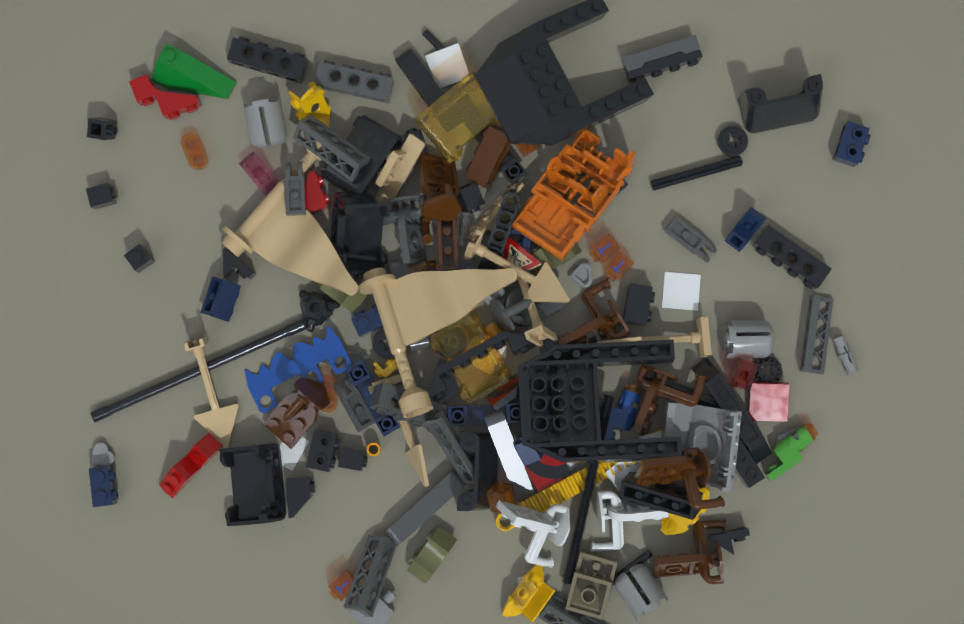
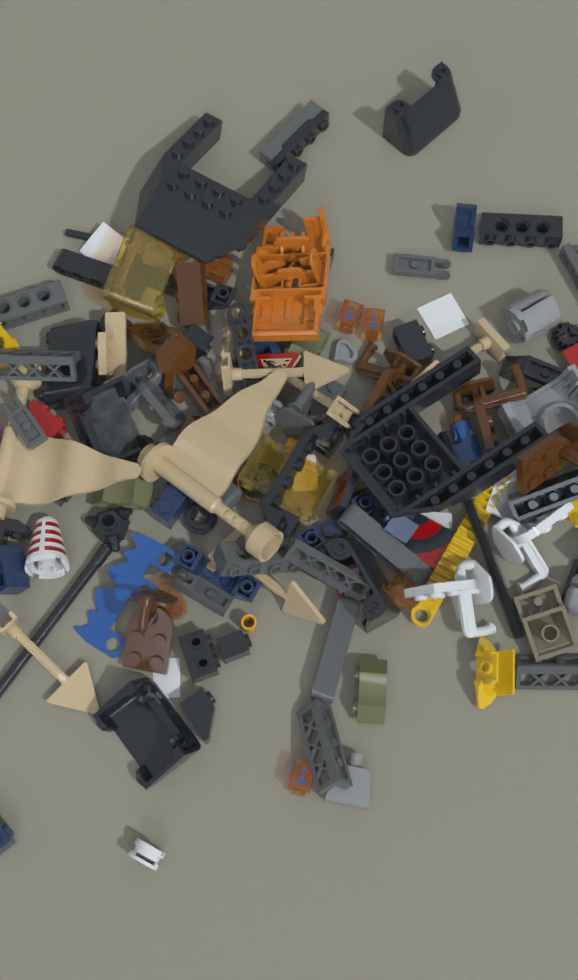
camera: 30 degrees left, 15 degrees down
red arch [159,433,222,499] -> none
yellow bracket [373,357,398,378] -> none
black axle [650,156,743,191] -> none
black gear [717,126,748,156] -> none
clear red brick [727,358,759,390] -> none
dark blue brick [832,121,871,167] -> none
none -> white cone [24,516,70,579]
none -> white wheel [128,838,165,871]

